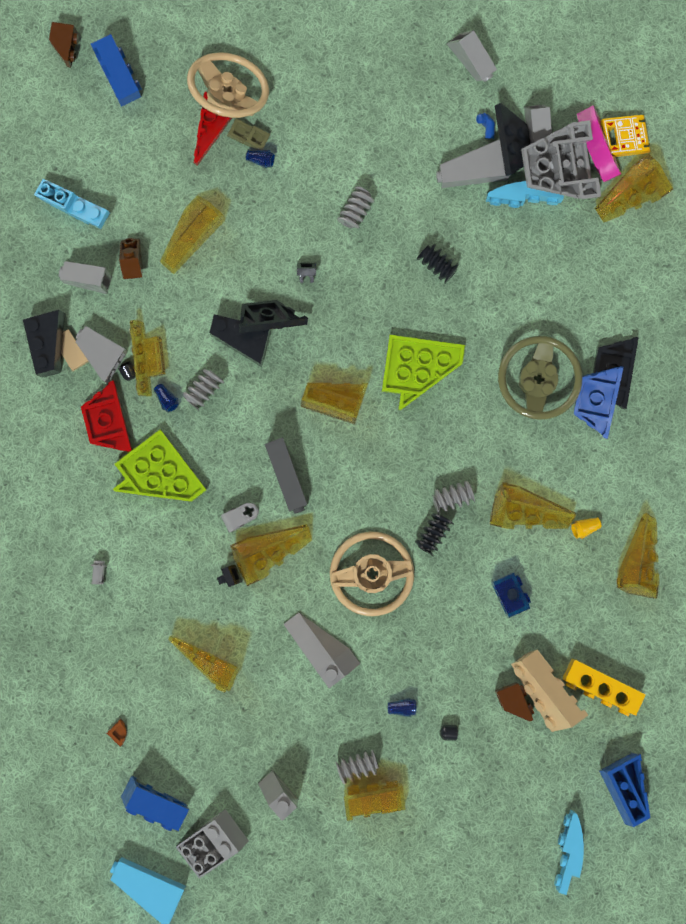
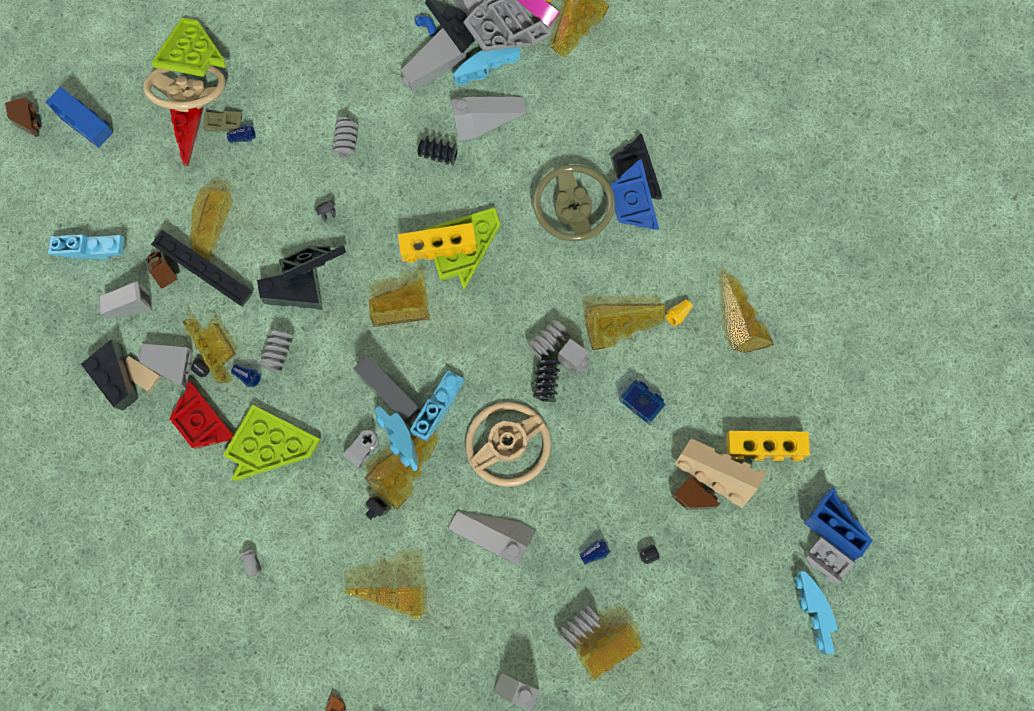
camera: 20 degrees left, 10 degrees down
none -> black plate [151,229,253,307]
none -> lime wing [152,17,226,77]
none -> medium azure slope [374,406,418,472]
none -> yellow brick [398,223,477,263]
none -> medium azure slope [409,371,465,441]
none -> light grey wedge [451,97,526,142]
none -> light grey brick [558,339,589,376]
none -> light grey bracket [806,535,855,584]

